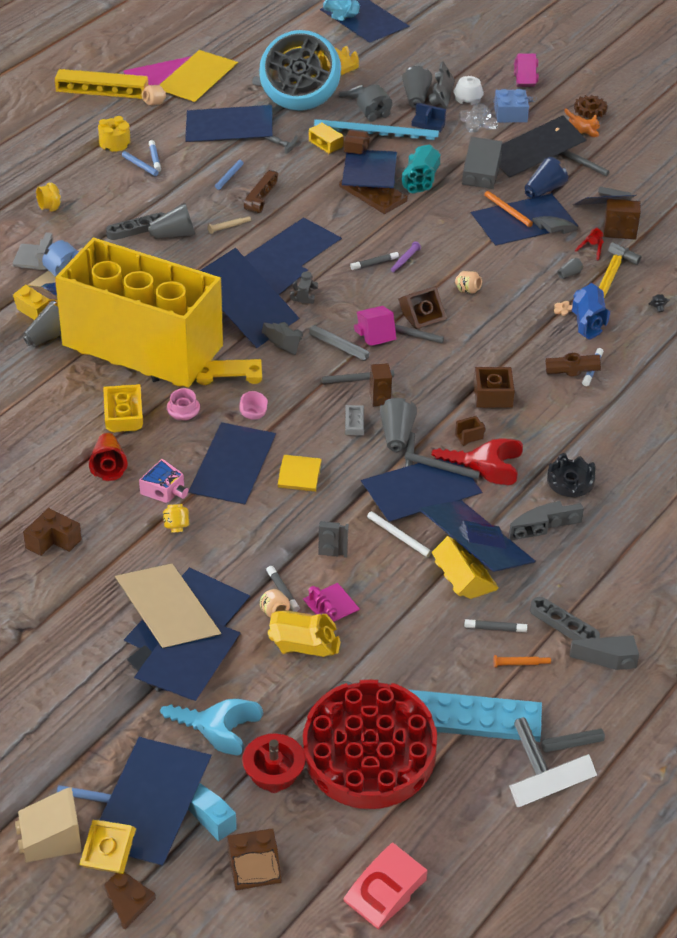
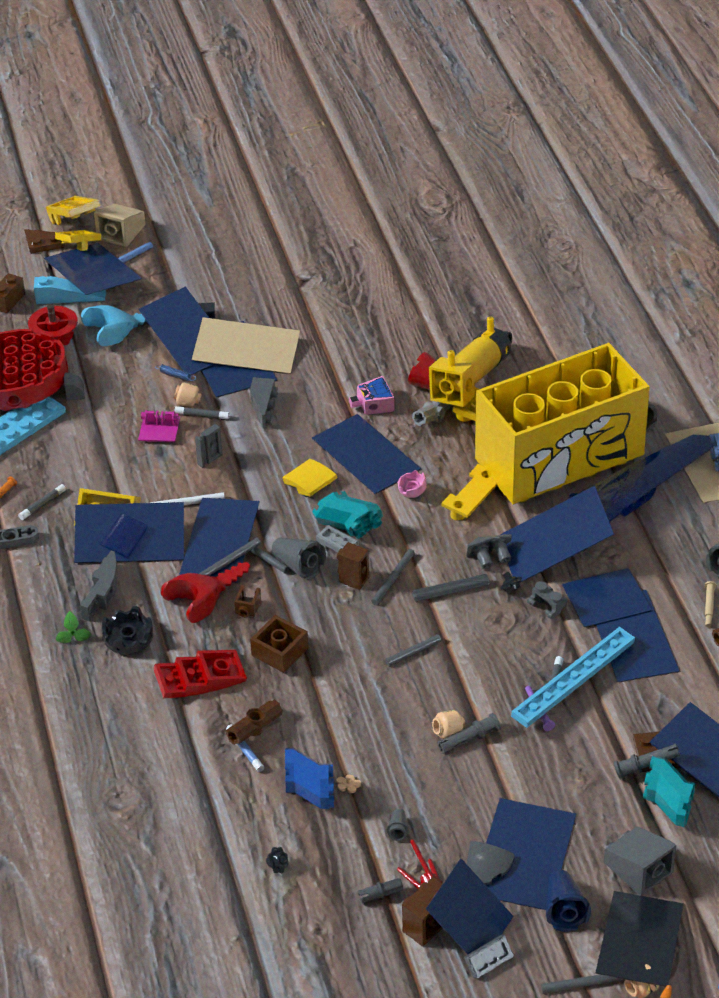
camera: 130 degrees right, 0 degrees up
yellow slope [13,285,58,320] -> none
reddish brown brick [23,508,82,556] -> none
yellow head [163,504,189,533] -> none
bright pink piece [167,388,200,421] -> none
yellow brick [268,610,341,657] -> none
dark pink plate [354,305,396,346] -> none
reddish brown slope [398,286,447,329] -> none
orange bar [484,191,533,227] -> none
yellow axle [599,254,622,298] -> none
none -> yellow hinge [46,196,100,225]
none -> bright green plant [56,611,91,643]
none -> red slope [153,650,247,699]
none -> medium blue piece [155,364,196,381]
none -> dark grey slope [250,377,278,429]
none -> teal brick [312,491,383,539]
none -> light grey piece [412,401,452,426]
none -> yellow piece [429,317,512,407]
none -> dark grey pin [437,713,501,754]
none -> black plant [500,572,522,593]
none -> medium azure plate [511,627,635,728]
none -> dark grey pin [614,743,681,780]

